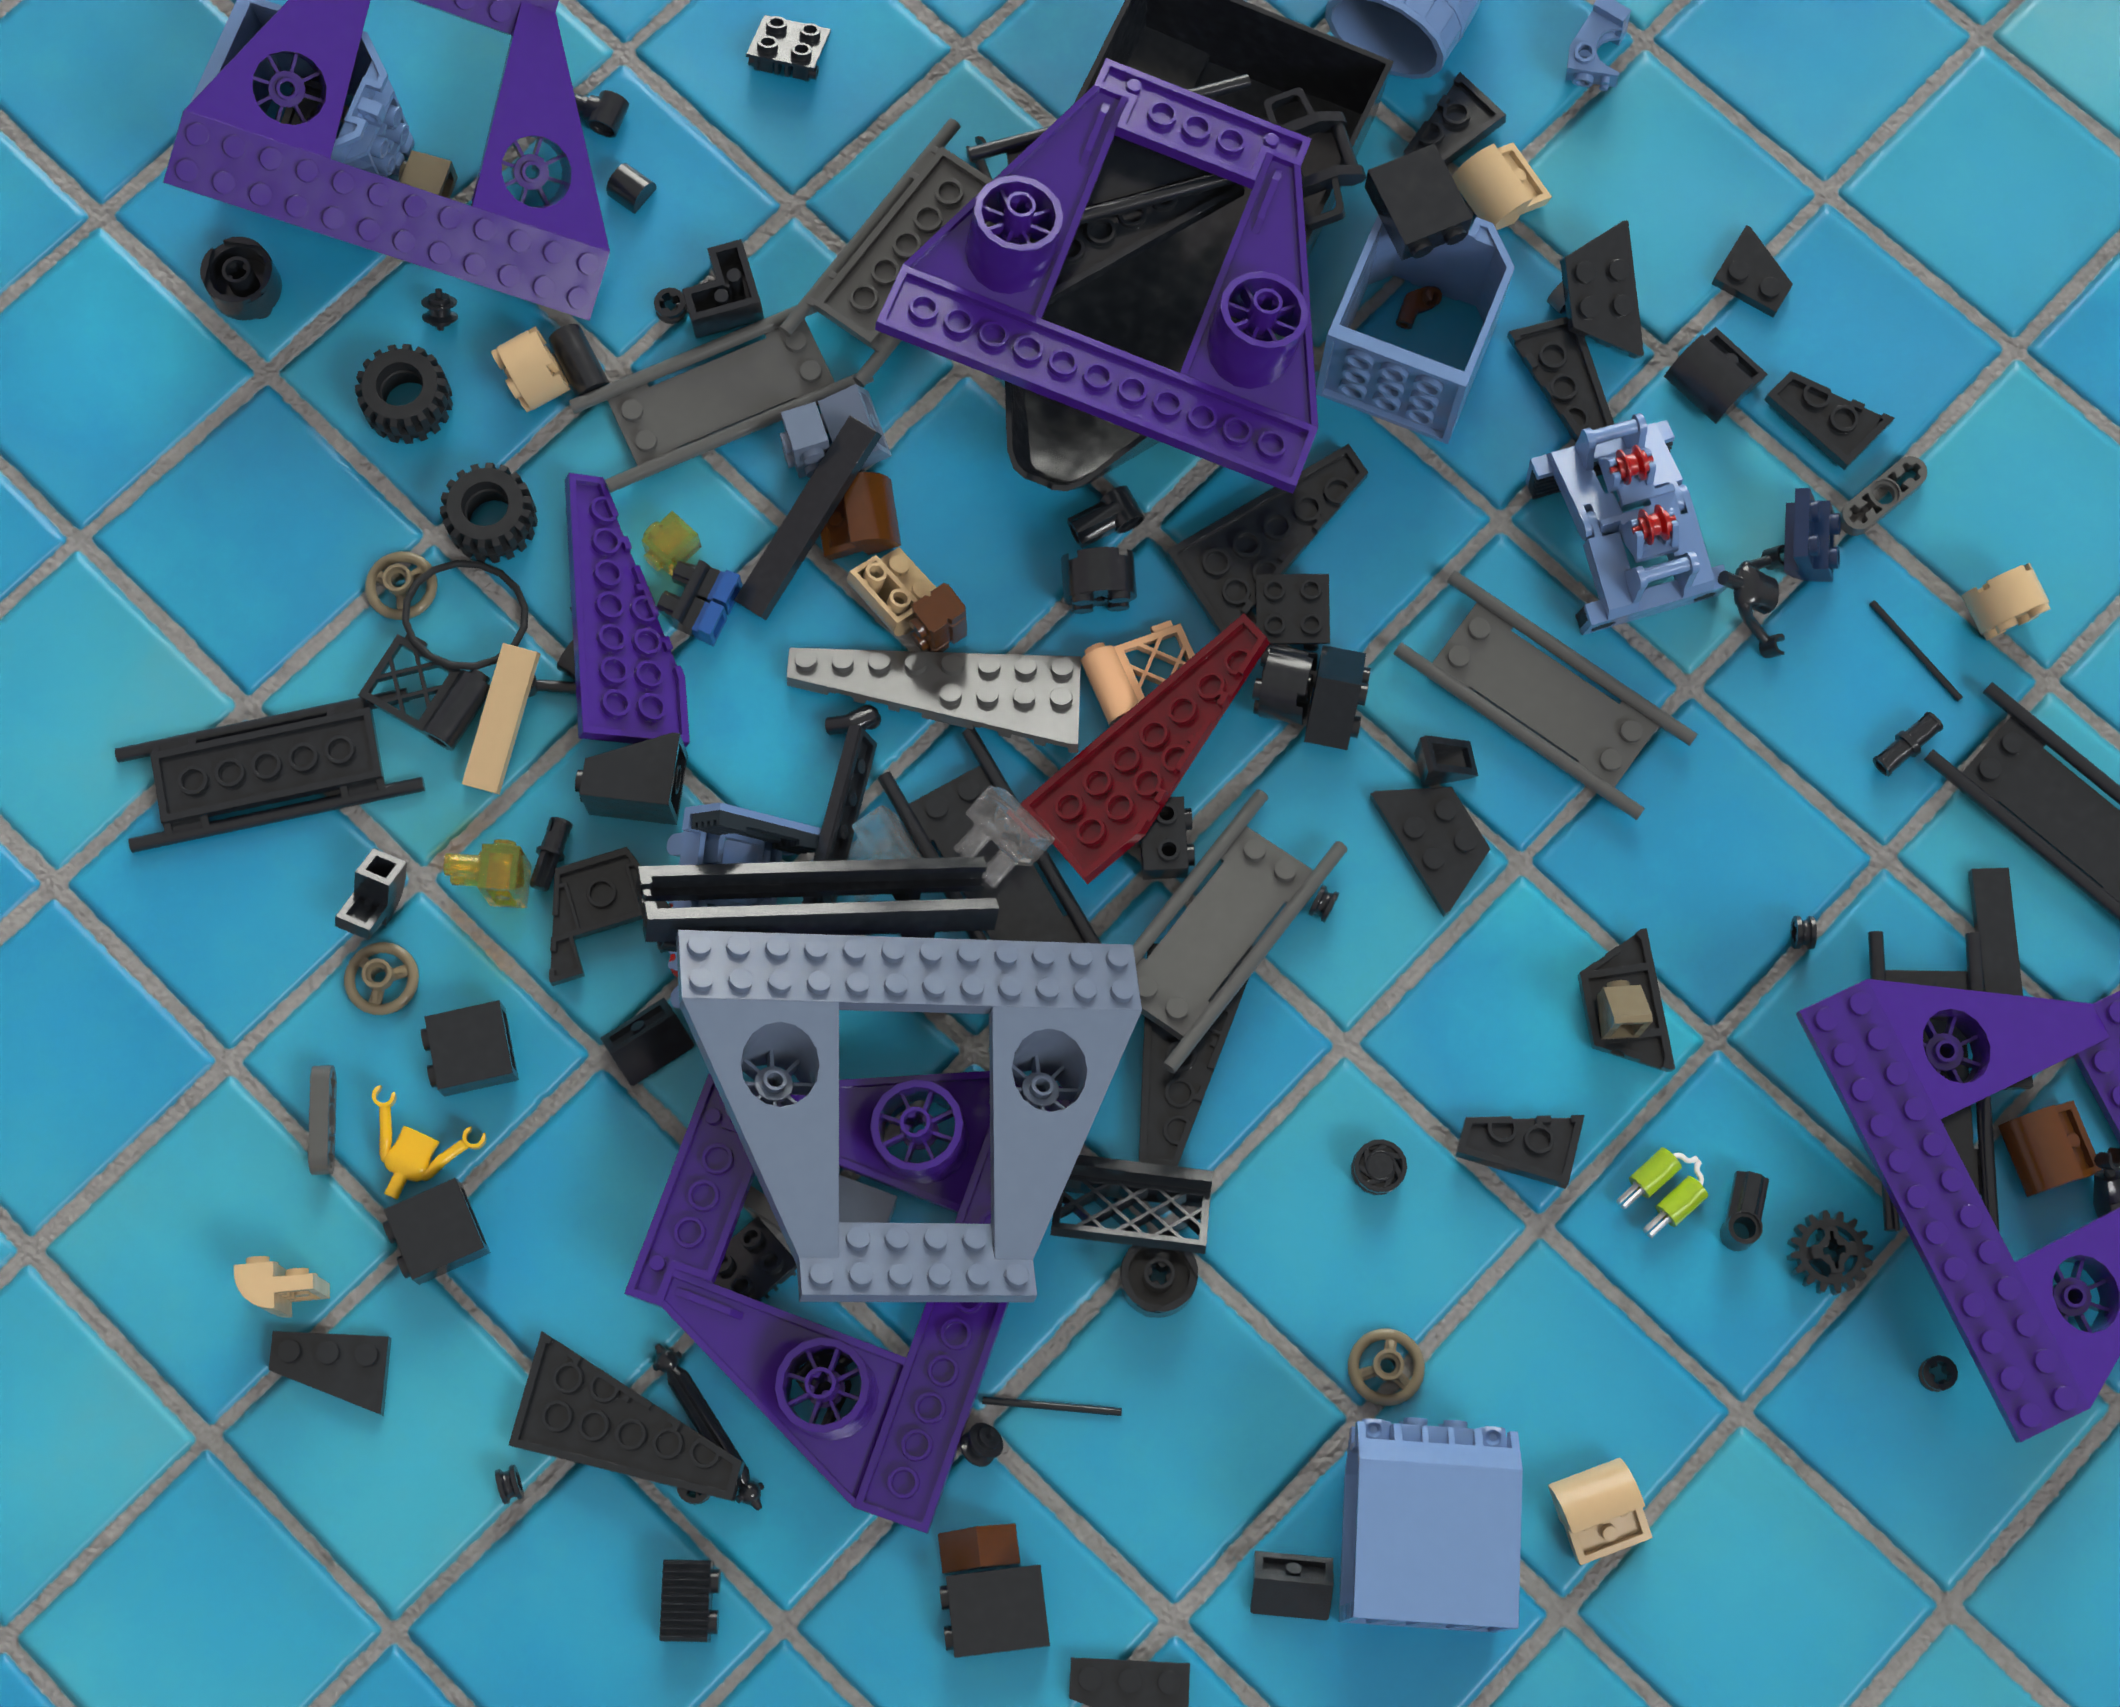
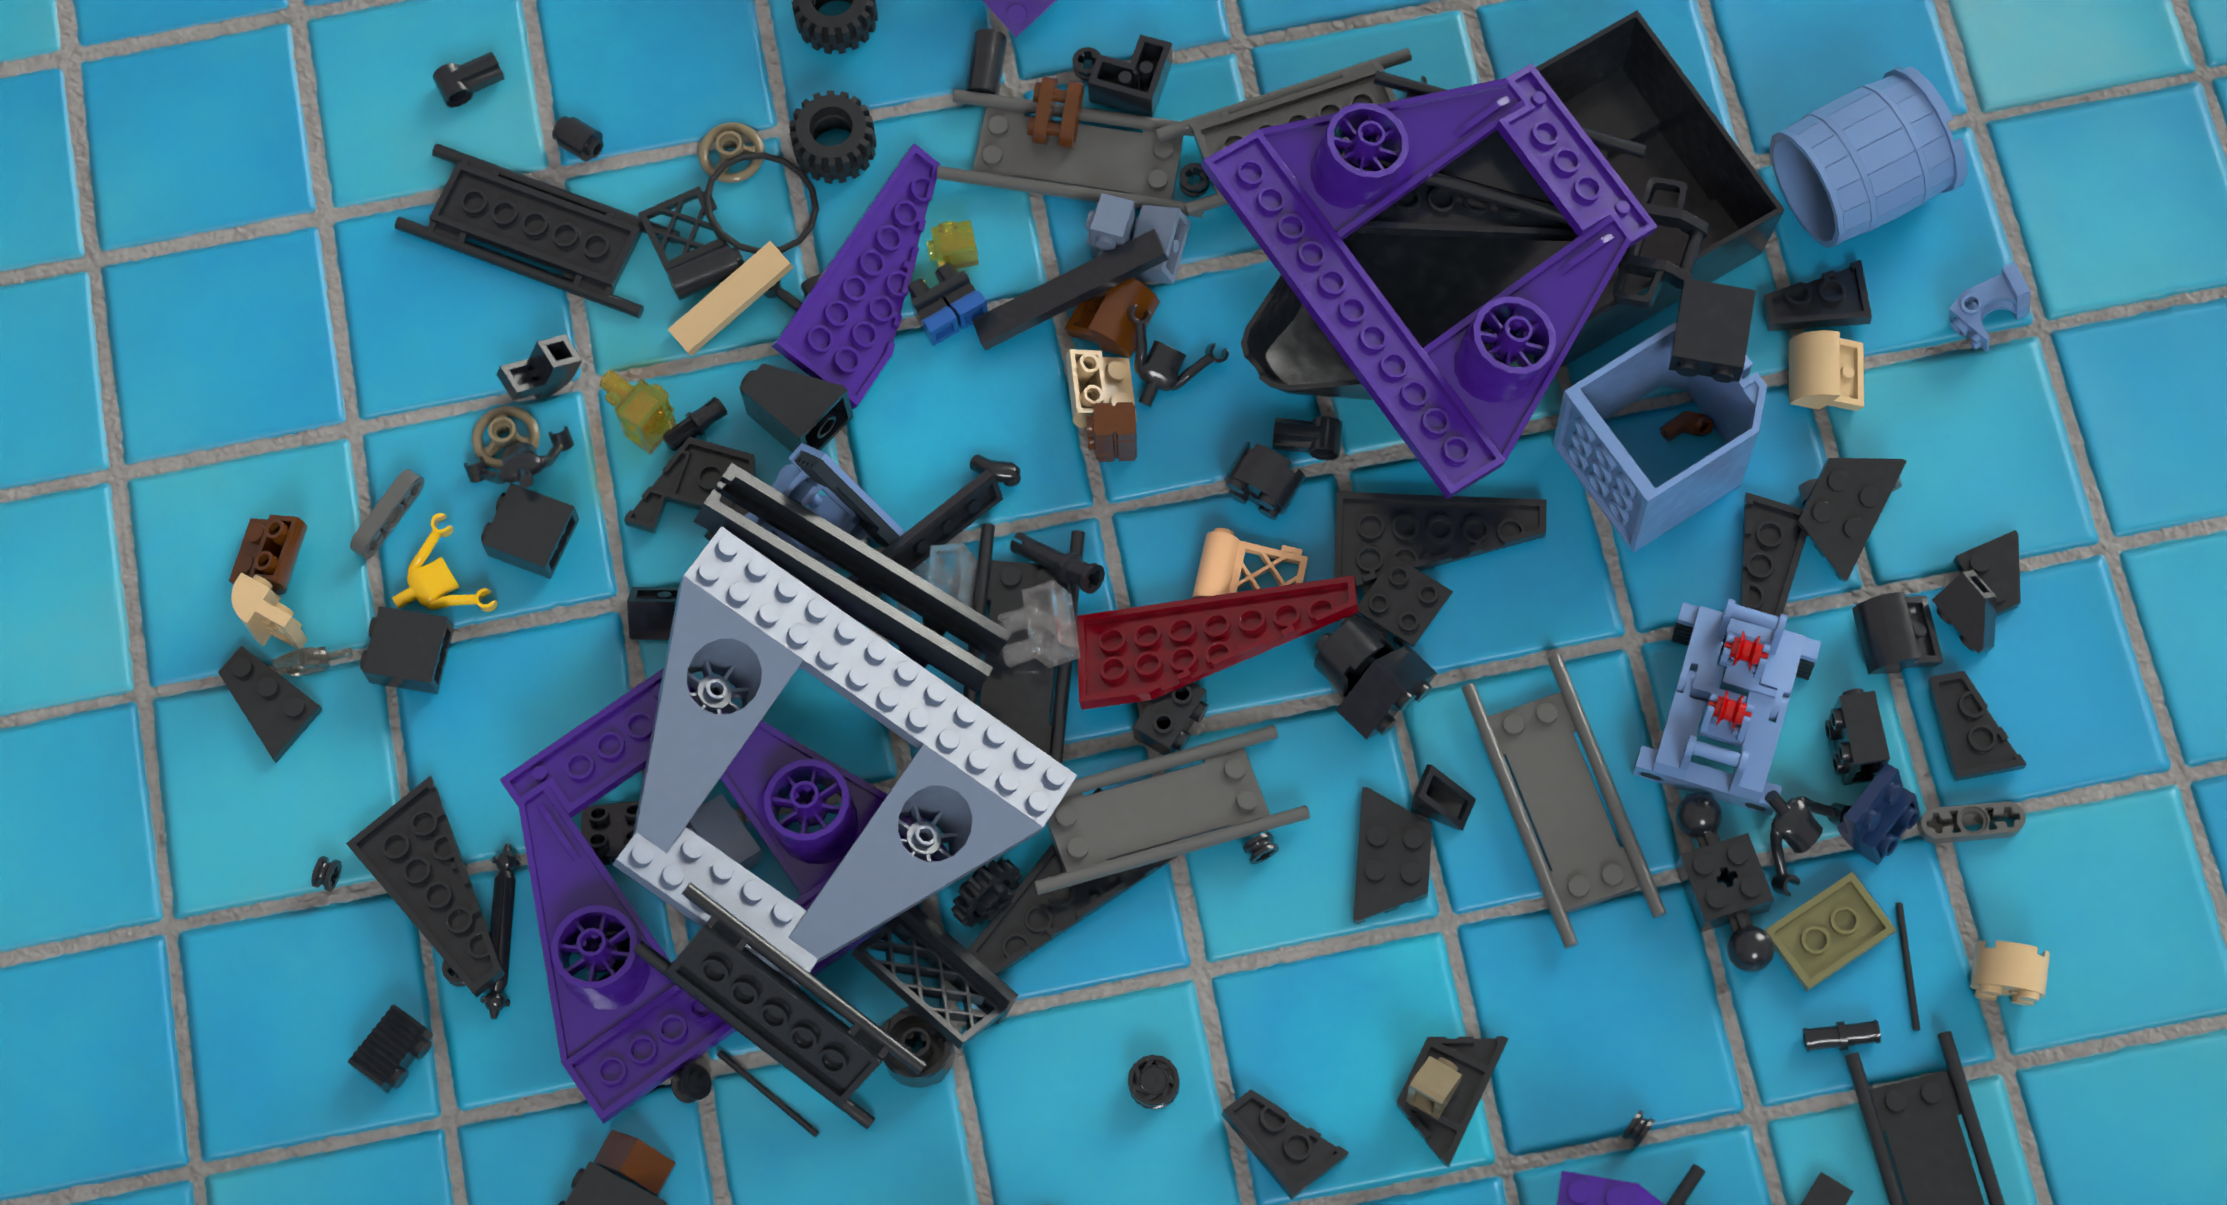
camera: 40 degrees right, 5 degrees down
tan brick [491,326,571,412] -> none
wing [787,648,1081,753] -> none
none -> reddish brown brick [229,515,308,595]
none -> clear smoke hand [273,646,353,676]
none -> black piece [433,51,505,108]
none -> black piece [464,426,574,488]
none -> black brick [552,116,604,161]
none -> black piece [633,882,927,1129]
none -> black gear [951,857,1022,928]
none -> black pin [1010,532,1105,594]
none -> reddish brown brick [1027,76,1084,149]
none -> black piece [1127,304,1229,407]
none -> black bush [1179,163,1210,198]
none -> black brick [1675,793,1774,972]
none -> olive plate [1765,871,1896,992]
none -> black brick [1825,688,1890,786]
none -> black slope [1932,570,1997,653]

